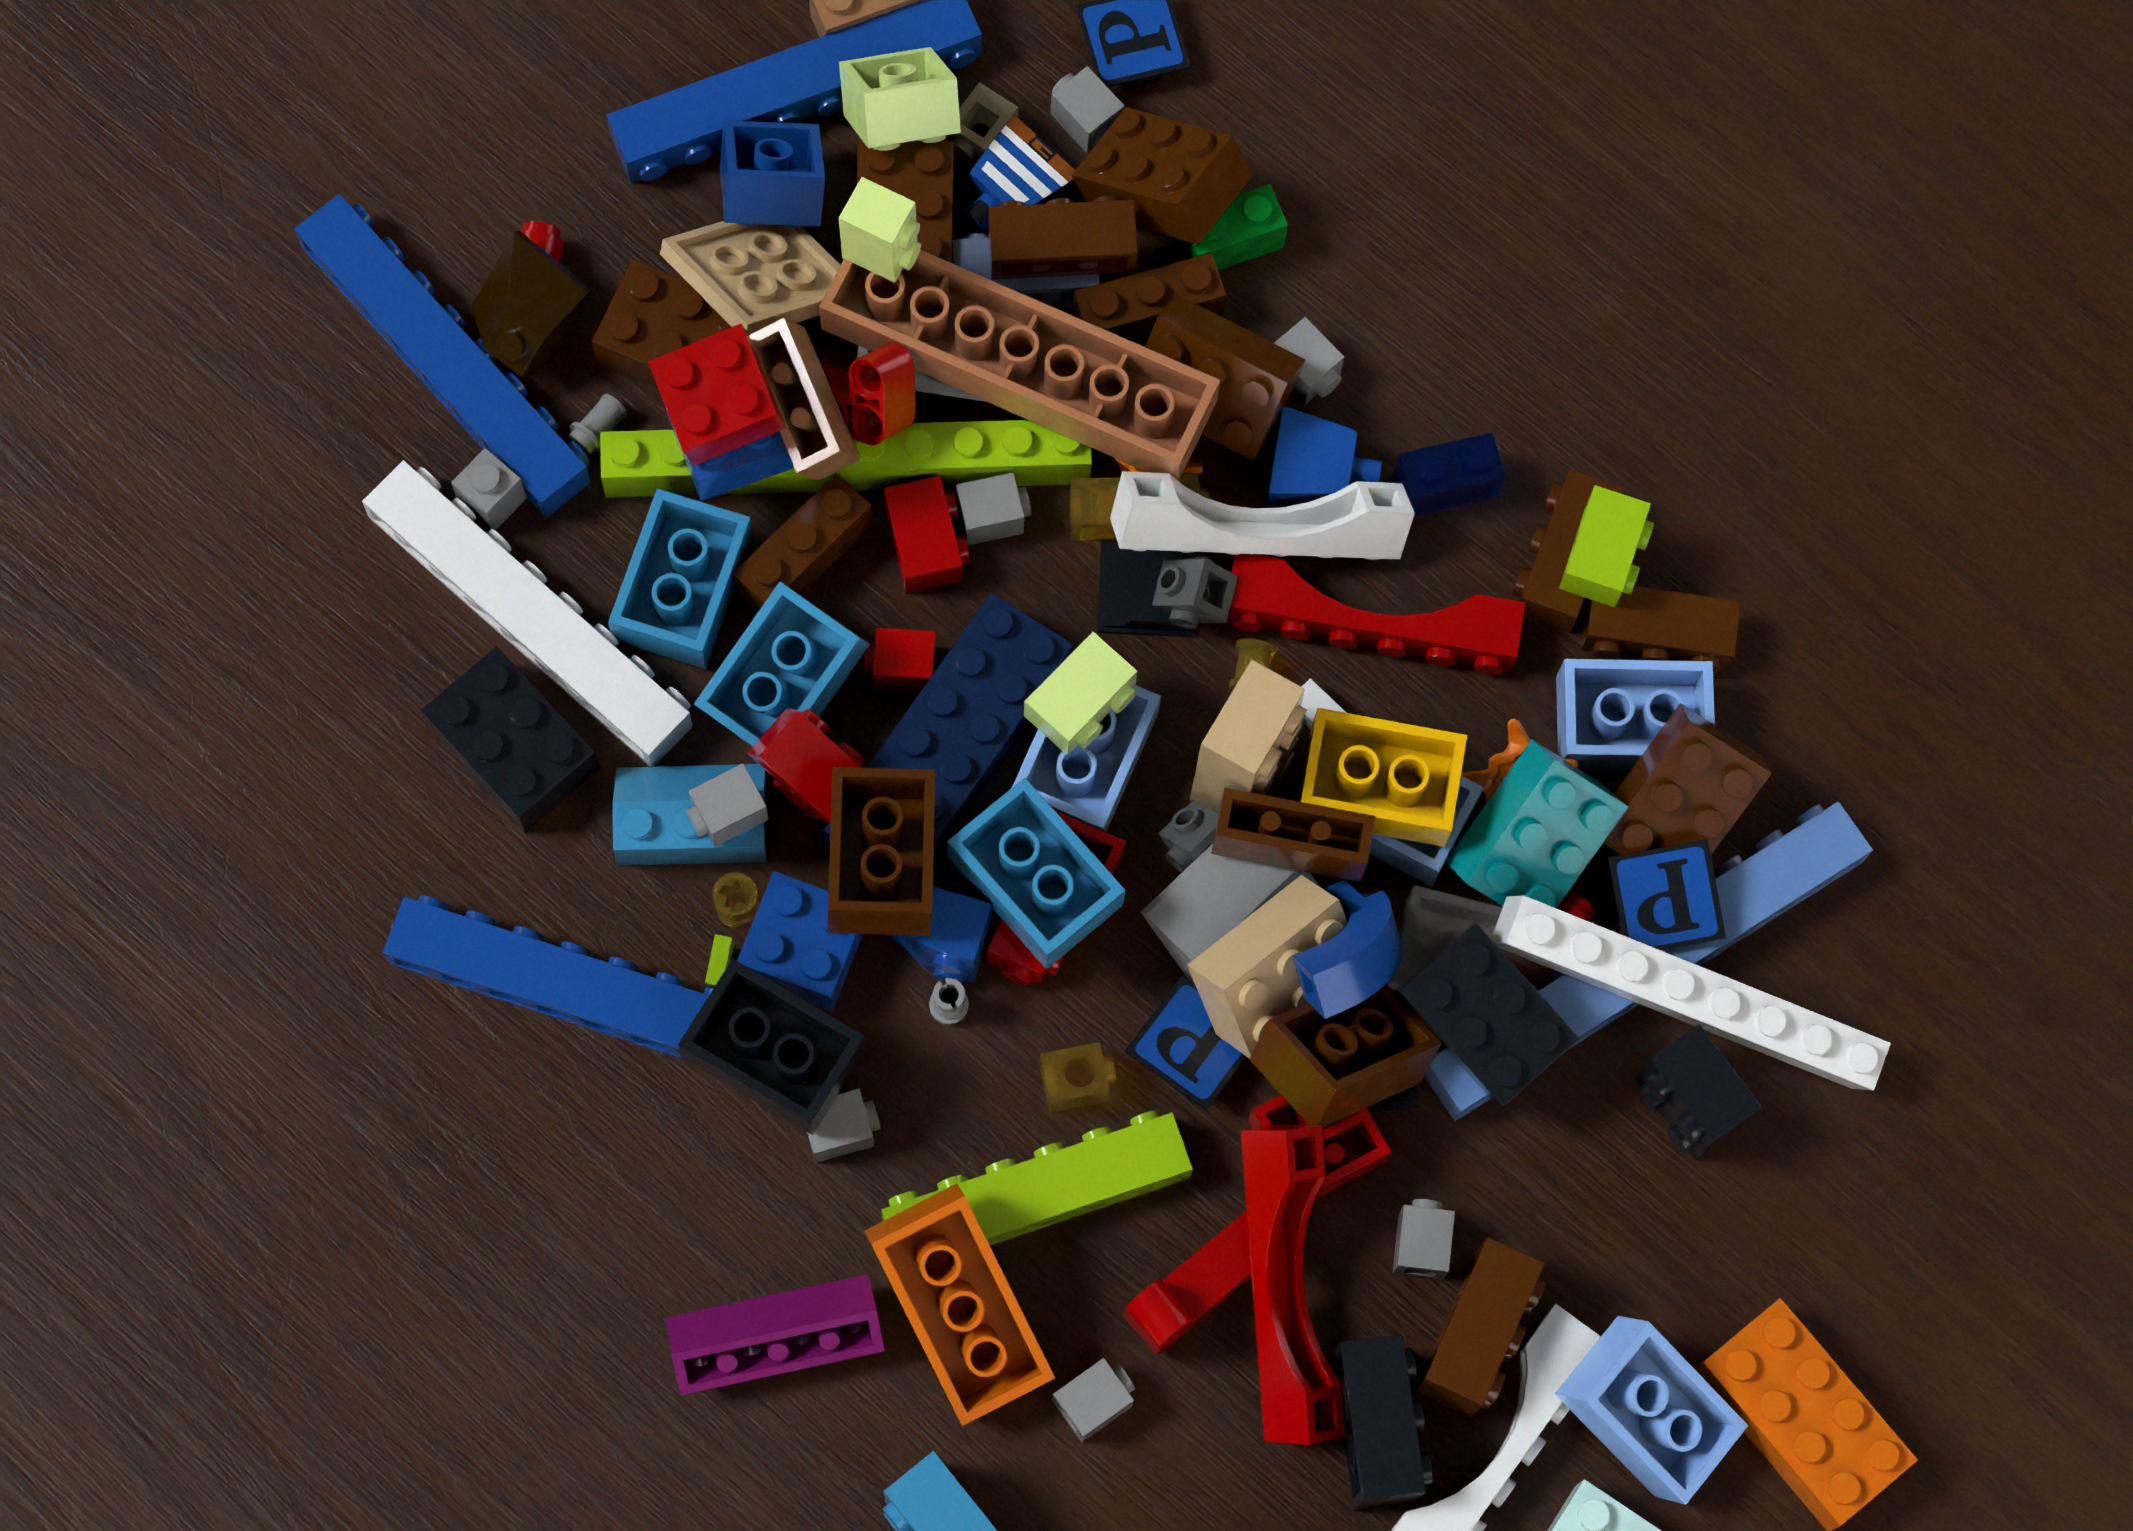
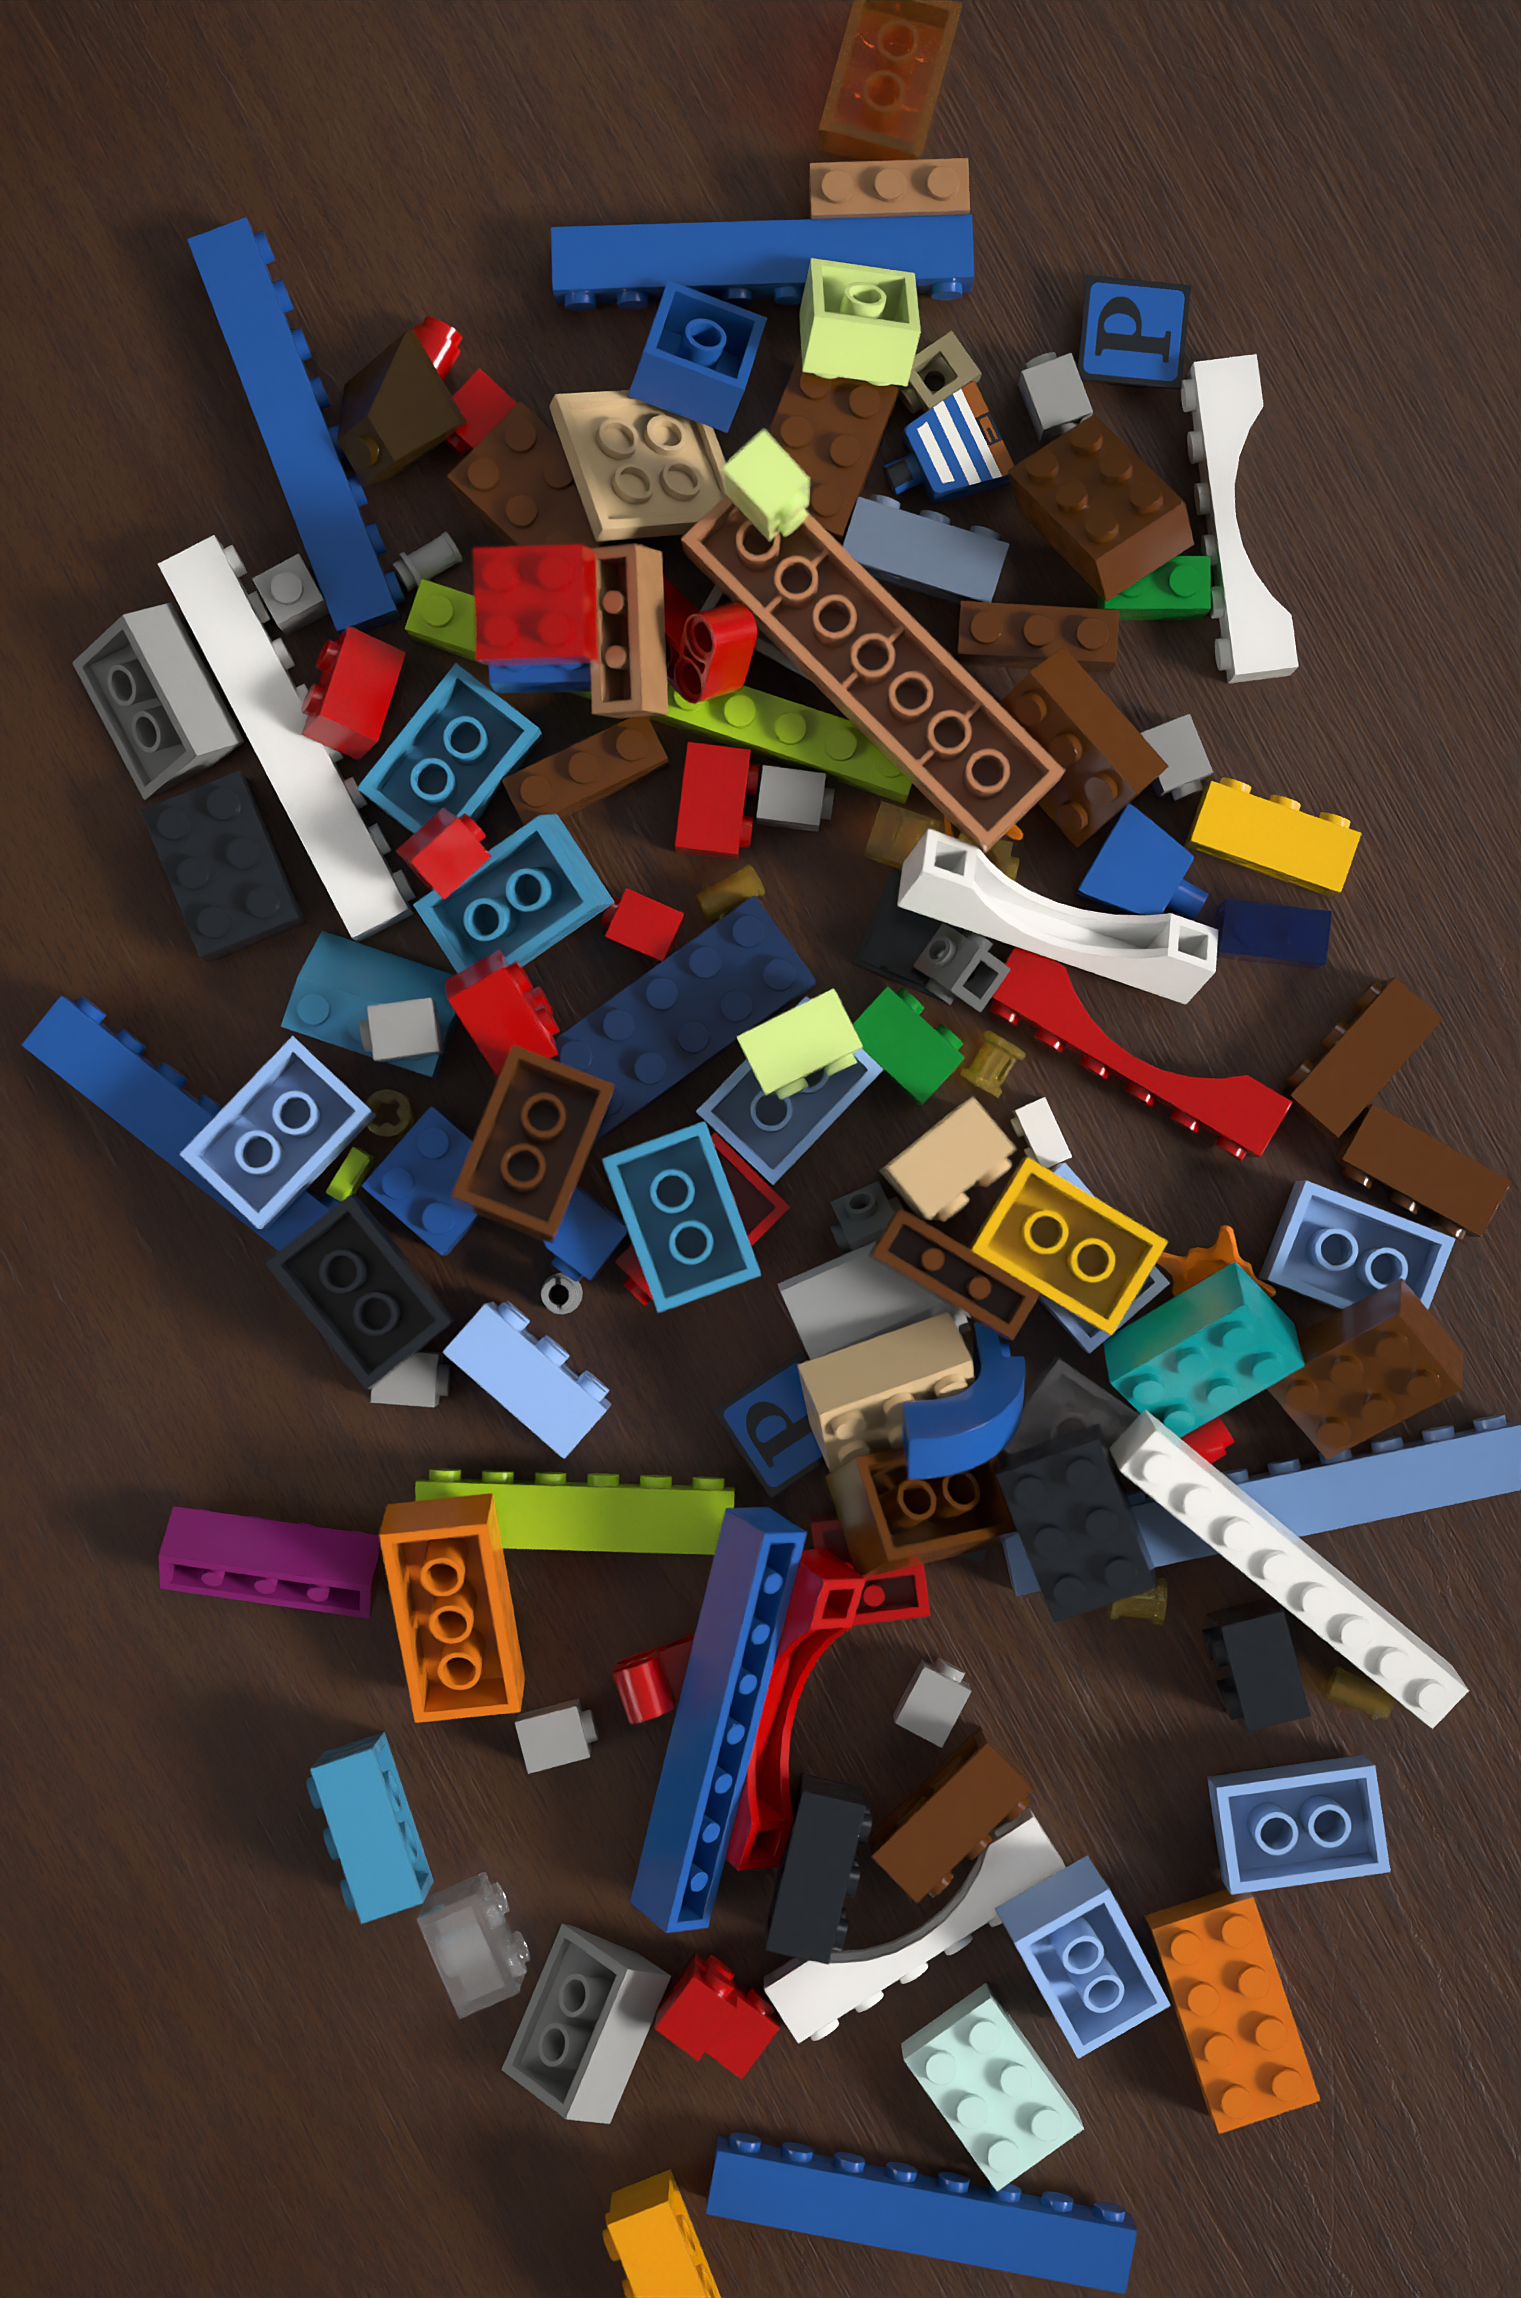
camera: 25 degrees right, 15 degrees up
reddish brown brick [988,196,1138,280] -> none
clear yellow brick [1039,1042,1117,1113] -> none
lime brick [1559,485,1654,607] -> none
piece [1608,839,1726,950] -> none
none -> light grey slope [72,602,244,801]
none -> light blue brick [180,1036,376,1231]
none -> red brick [301,626,406,760]
none -> red brick [396,808,492,900]
none -> light blue brick [443,1301,611,1459]
none -> red brick [444,368,517,457]
none -> blue brick [630,1507,807,1933]
none -> clear yellow pin [695,864,765,922]
none -> green brick [852,986,965,1106]
none -> clear yellow bush [1108,1577,1167,1626]
none -> white arch [1180,354,1298,684]
none -> yellow brick [1184,777,1361,898]
none -> light blue brick [1207,1755,1391,1895]
none -> clear yellow pin [1325,1666,1396,1721]

